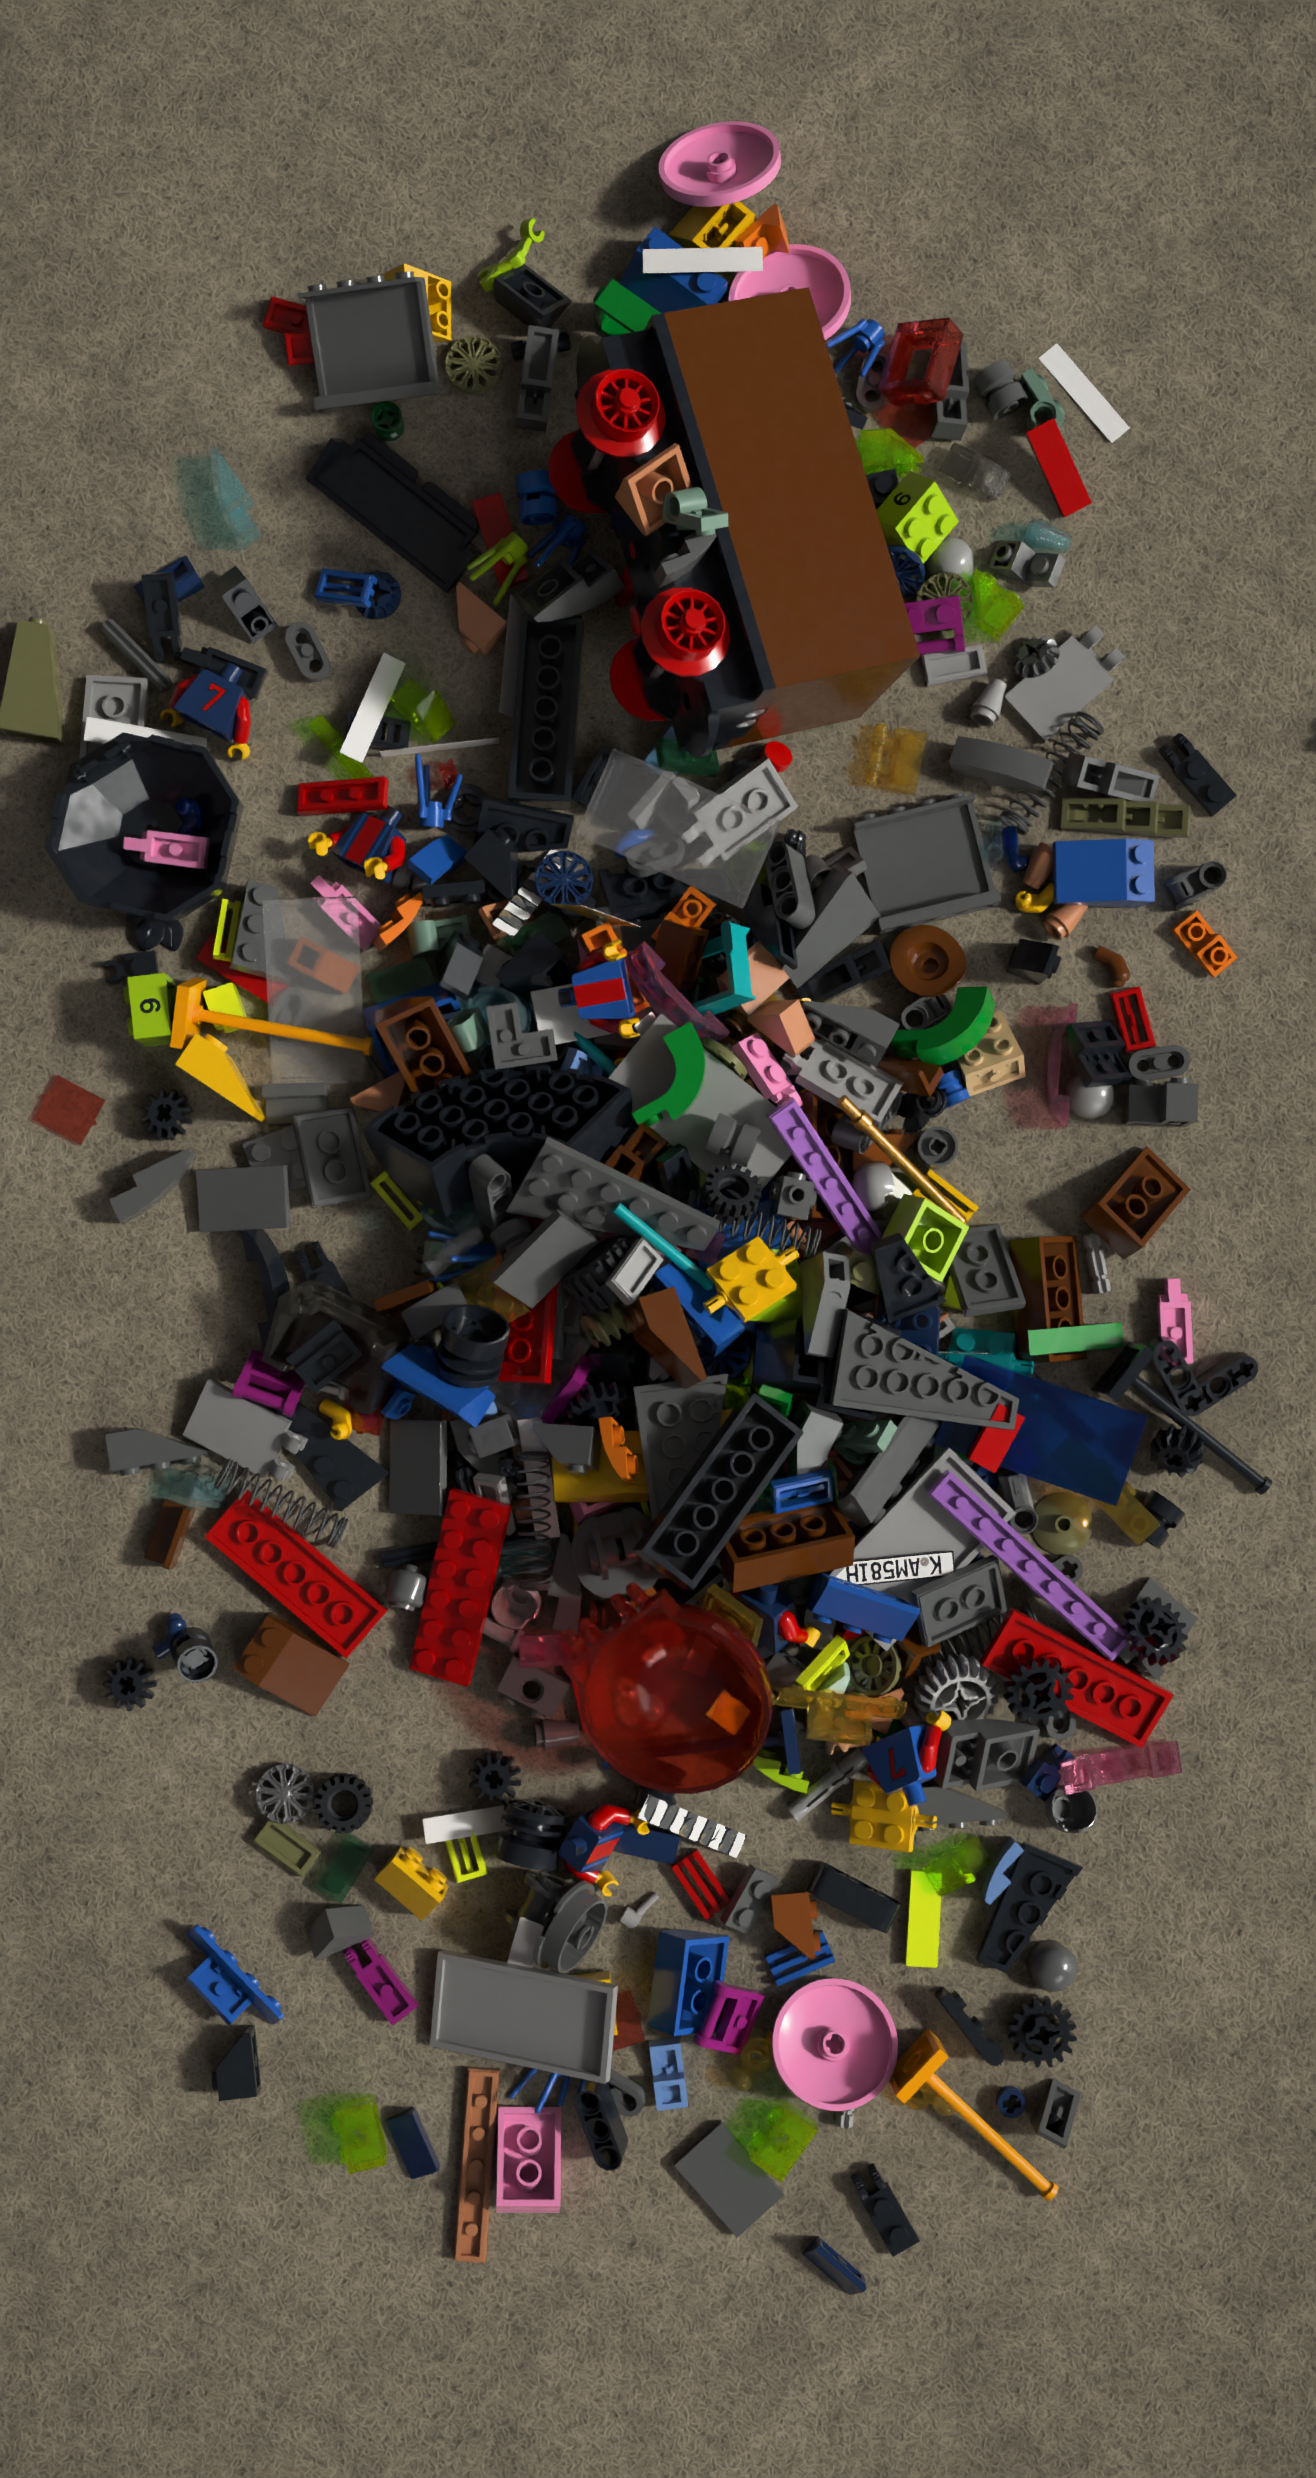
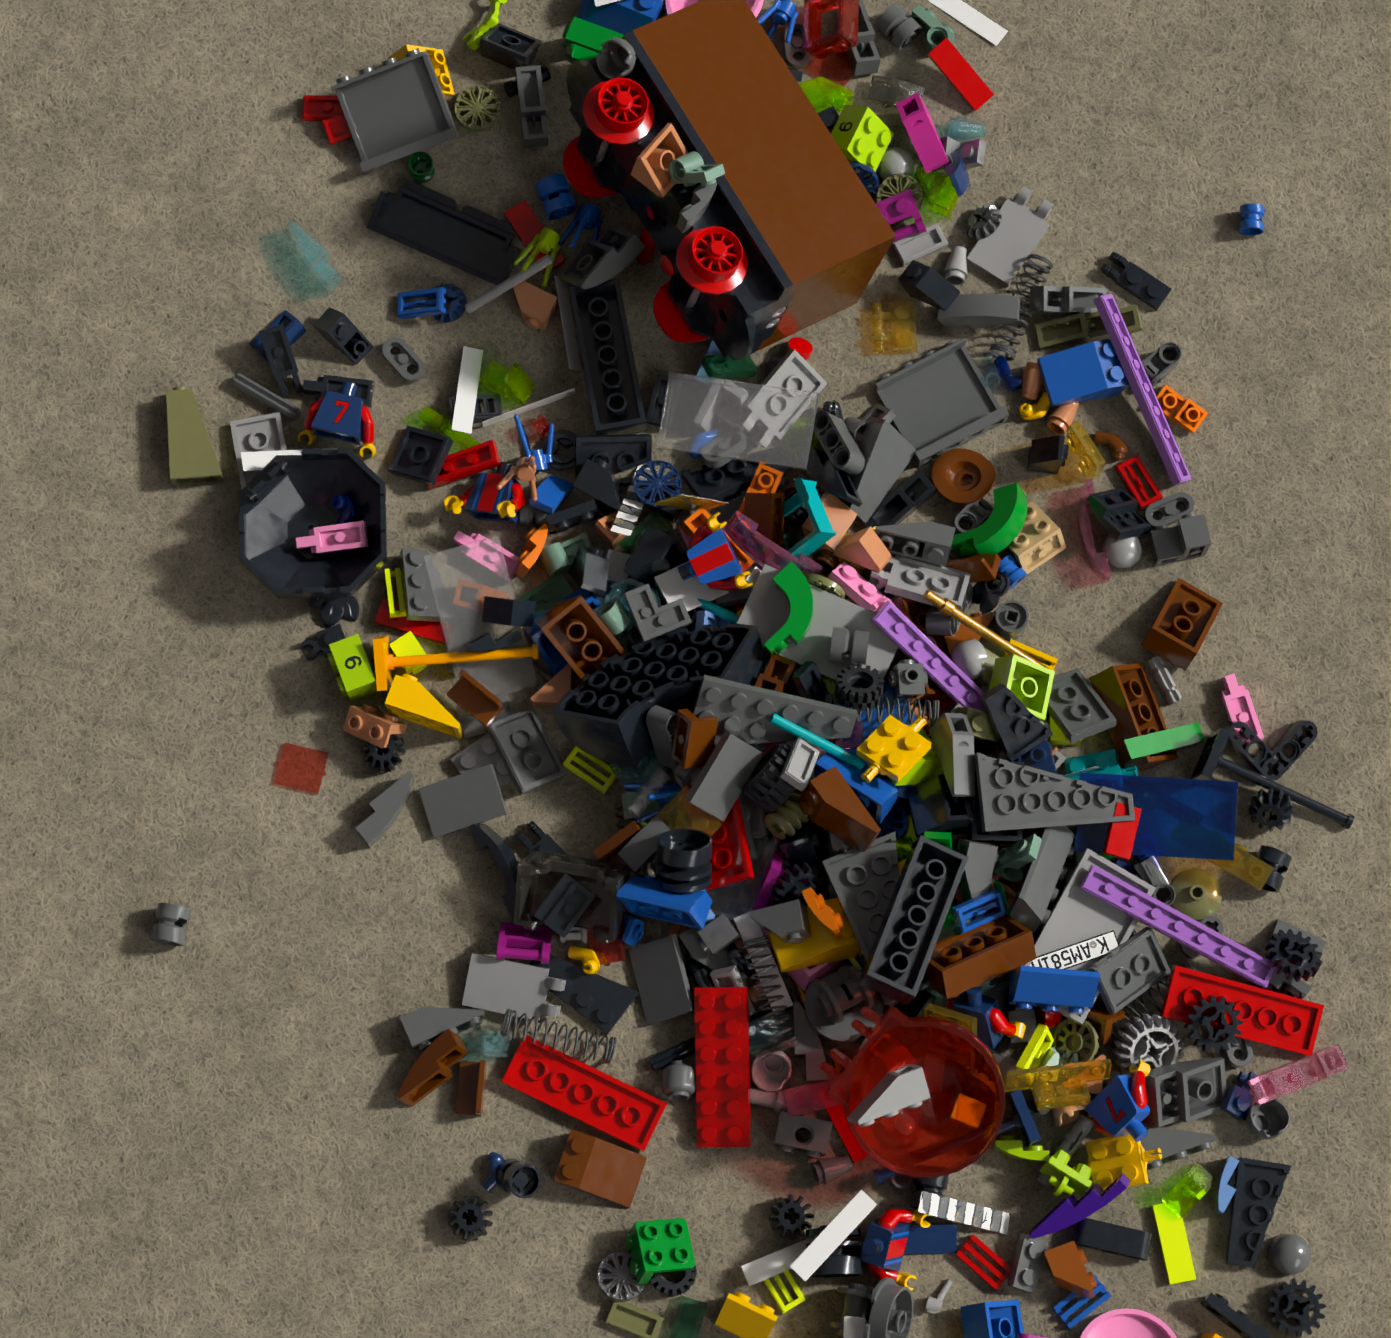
camera: 15 degrees left, 10 degrees down
none -> nougat bracket [343,702,408,748]
none -> black tile [388,426,454,486]
none -> reddish brown slope [397,1029,469,1107]
none -> reddish brown panel [447,669,503,728]
none -> light grey bar [465,254,554,313]
none -> black slope [465,628,522,651]
none -> black slope [482,596,536,627]
none -> nougat plant [496,455,537,501]
none -> dark grey hair [596,37,636,79]
none -> green bracket [625,1218,695,1284]
none -> reddish brown panel [671,709,718,769]
none -> white sticker [790,1190,877,1282]
none -> light grey slope [847,1064,931,1127]
none -> dark pink slope [896,92,949,173]
none -> black slope [898,260,960,312]
none -> dark blue slope [945,150,969,197]
none -> dark purple slope [1030,1173,1130,1239]
none -> lime hips [1039,1149,1092,1197]
none -> clear yellow plate [1064,420,1106,481]
none -> medium lavender tile [1093,294,1191,486]

